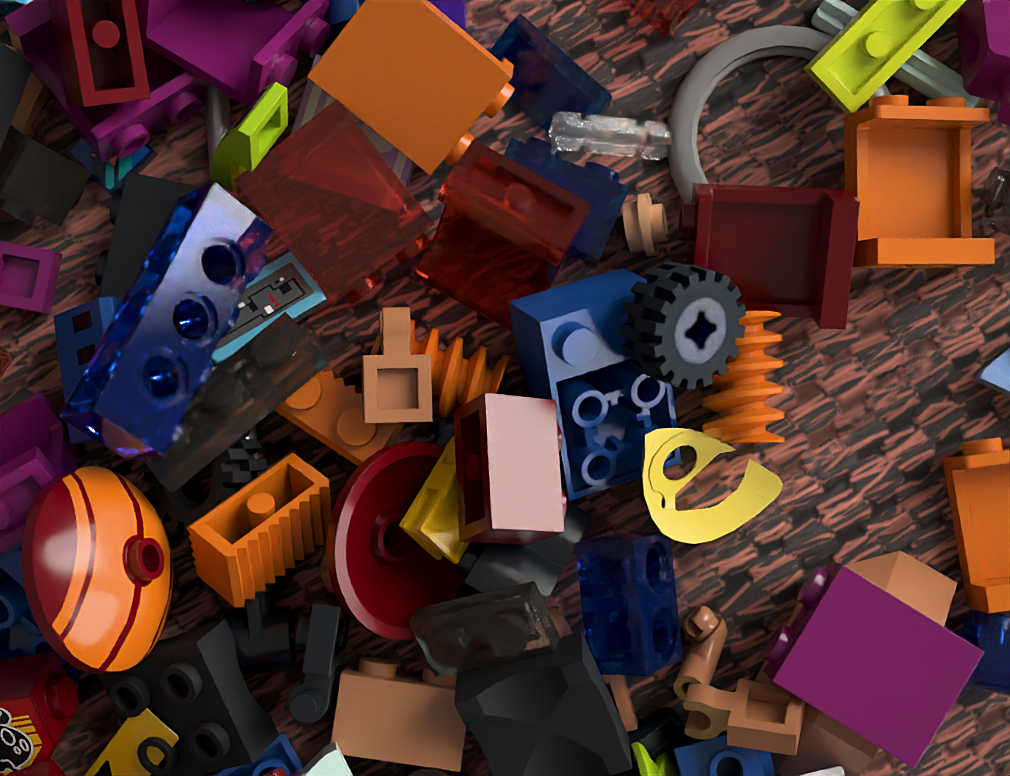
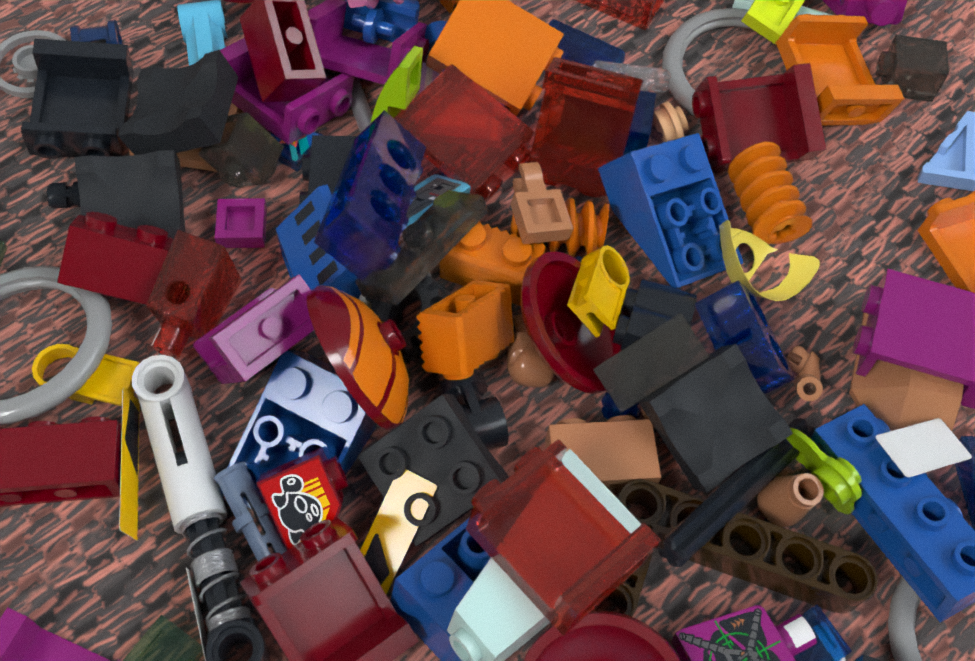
camera: 20 degrees left, 25 degrees down
black plate [287,592,351,724] -> none
brick [453,393,567,545] -> none
black wheel [619,261,746,389] -> none
nougat plate [684,679,805,756] -> none

